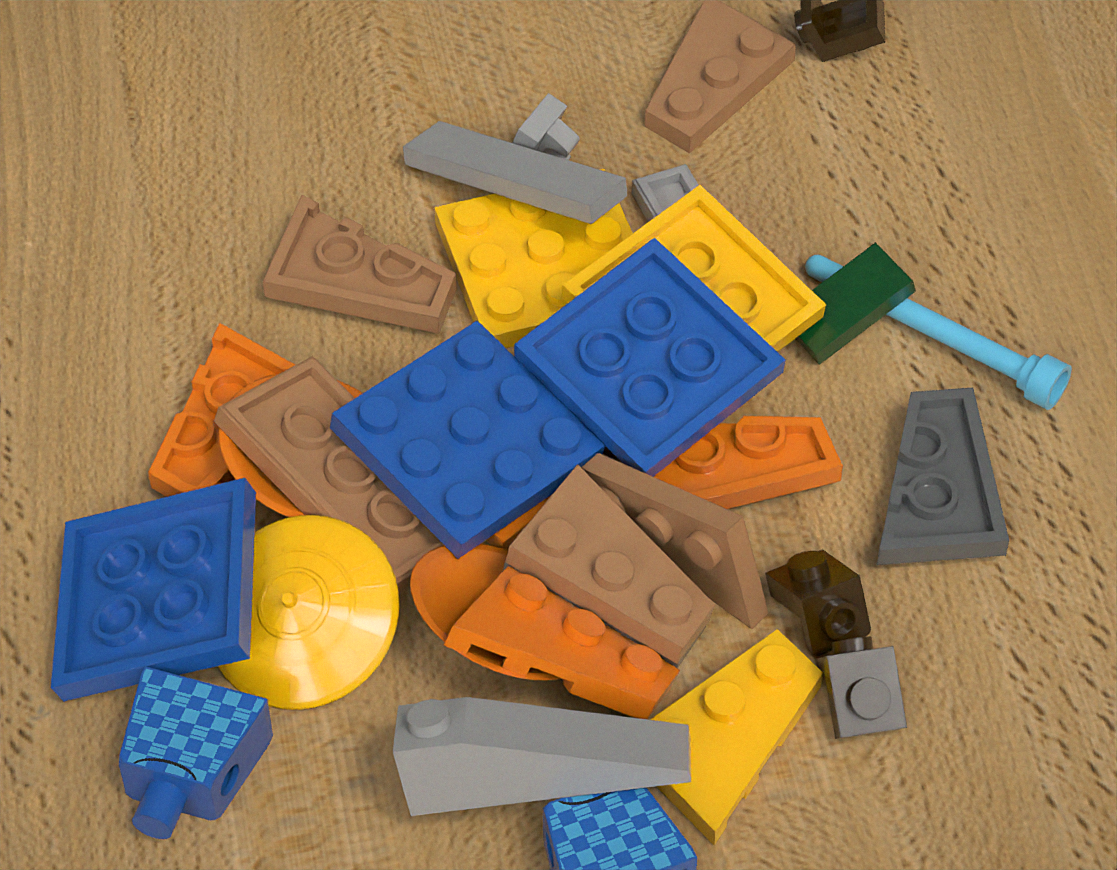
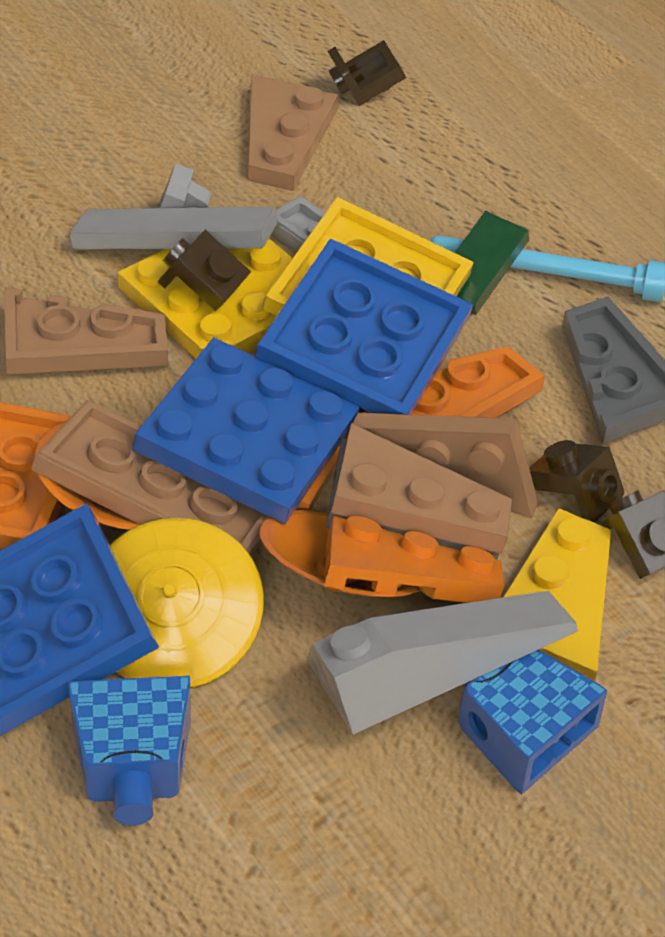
camera: 25 degrees left, 5 degrees down
none -> dark brown bracket [157,229,251,311]

